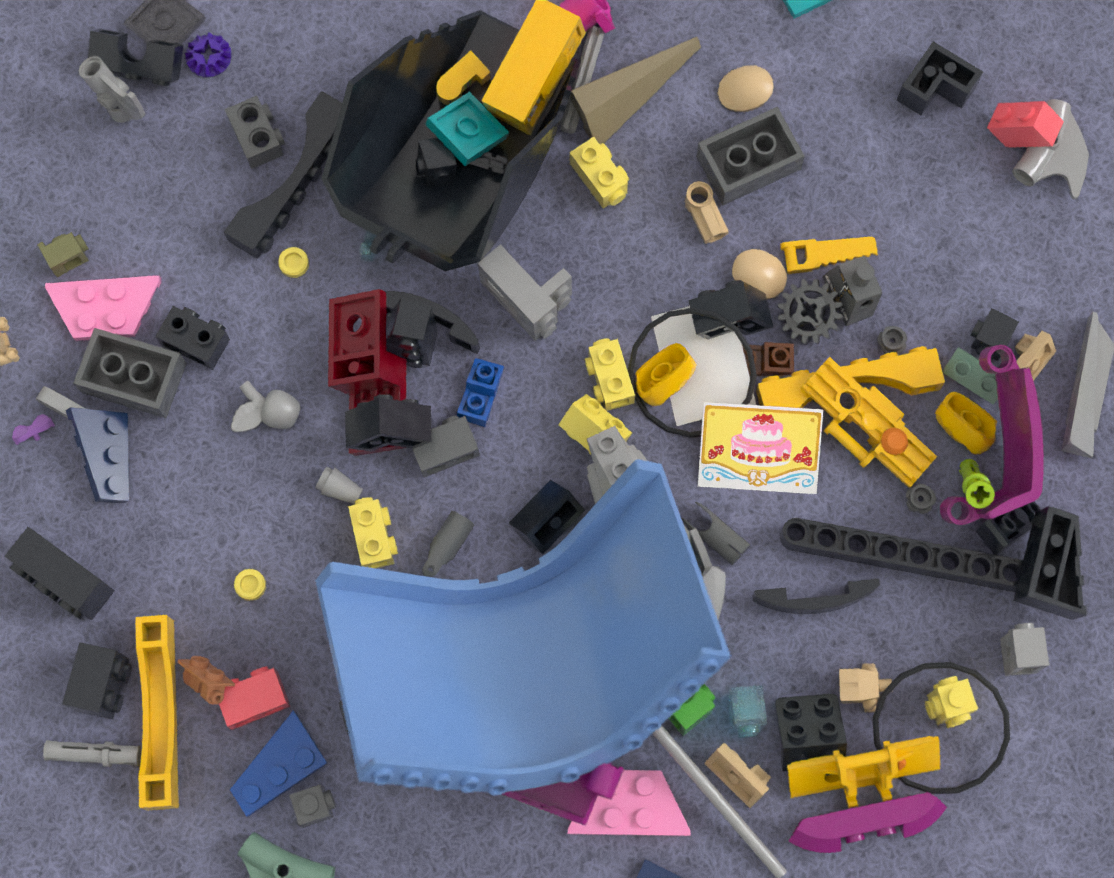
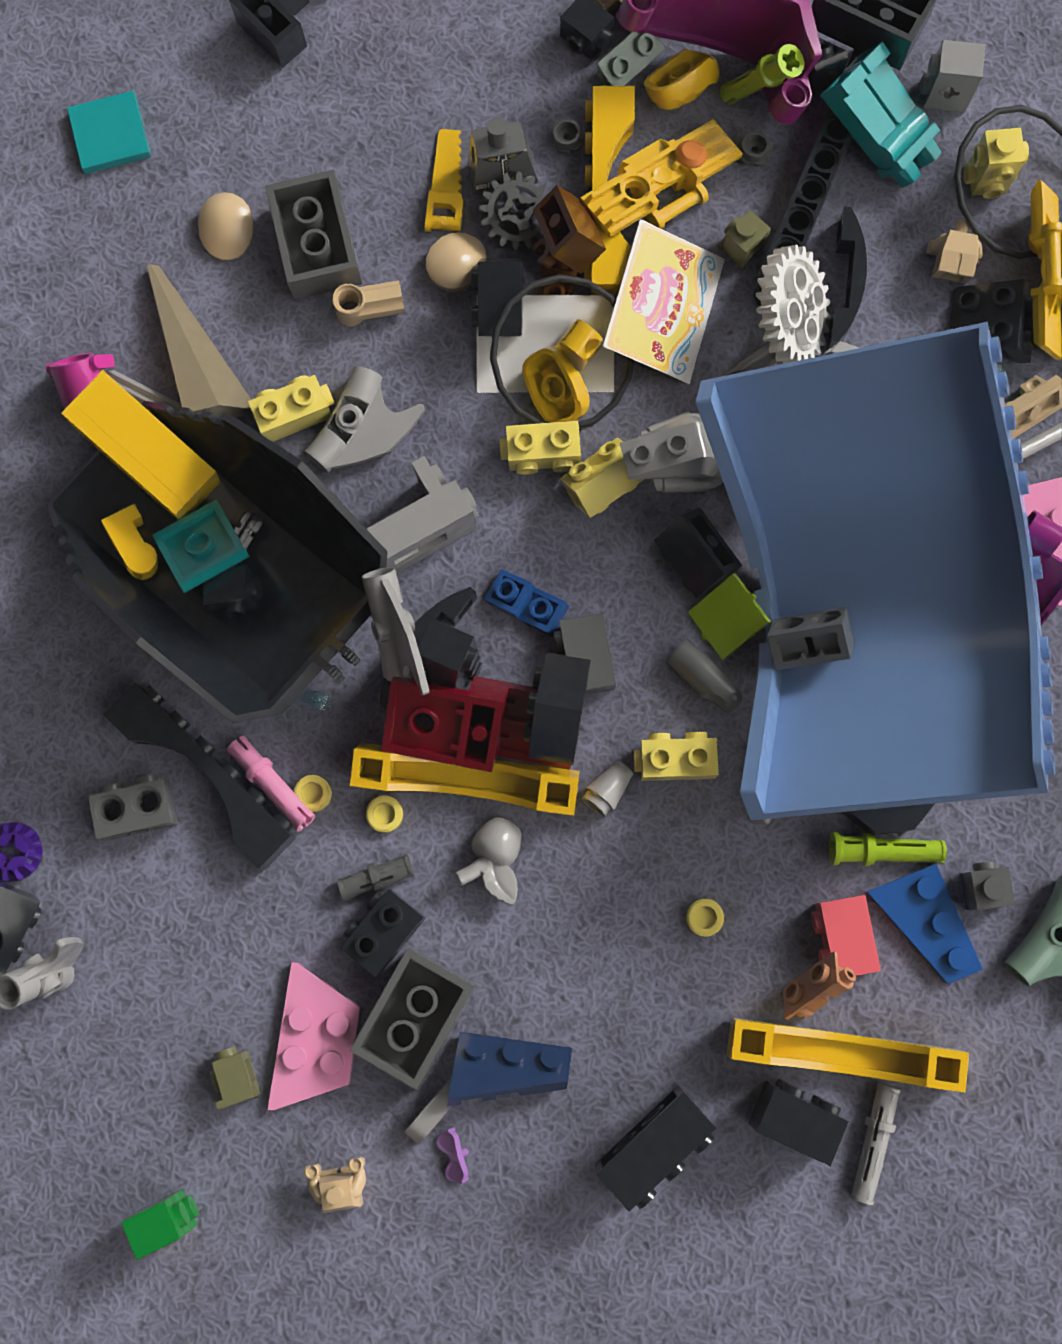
camera: 75 degrees left, 5 degrees up
none -> bright pink pin [227,736,315,832]
none -> light grey pin [304,367,425,473]
none -> dark grey pin [337,854,415,902]
none -> yellow arch [350,742,580,816]
none -> light grey pin [362,567,429,695]
none -> light yellow tile [366,795,404,833]
none -> reddish brown brick [532,185,606,274]
none -> yellow leg [555,319,603,371]
none -> lime piece [688,573,771,660]
none -> olive brick [717,210,771,269]
none -> white gear [756,245,831,364]
none -> dark grey brick [767,607,855,670]
none -> teal hips [820,41,942,188]
none -> lime pin [829,832,947,866]

